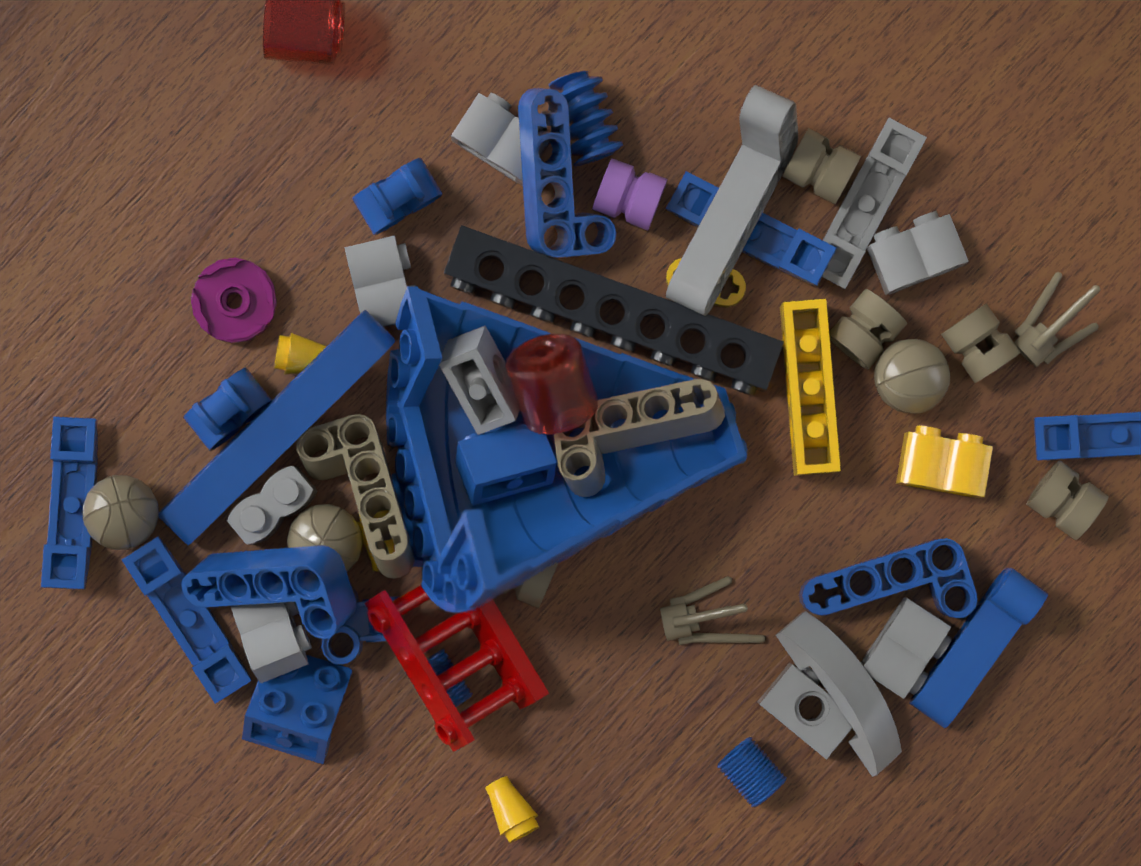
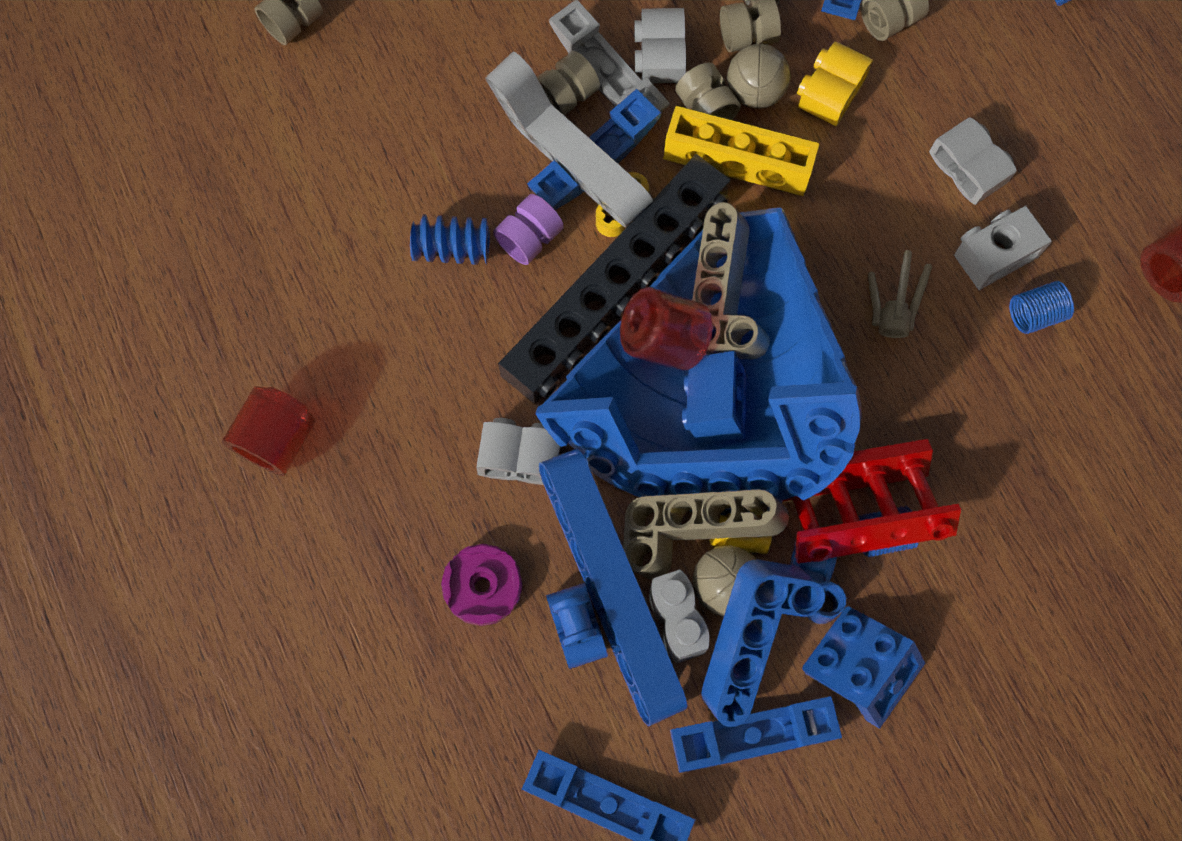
camera: 75 degrees left, 15 degrees down
dark tan piece [82,475,159,550] -> none
light grey brick [231,602,312,684] -> none
yellow cone [274,333,327,375] -> none
blue piece [352,158,443,235] -> none
light grey brick [439,326,524,435] -> none
light grey brick [451,93,550,186] -> none
yellow cone [485,776,539,843] -> none
blue beam [518,88,616,258] -> none
light grey slope [776,611,902,777] -> none
blue beam [799,538,977,618] -> none
blue beam [909,568,1048,729] -> none

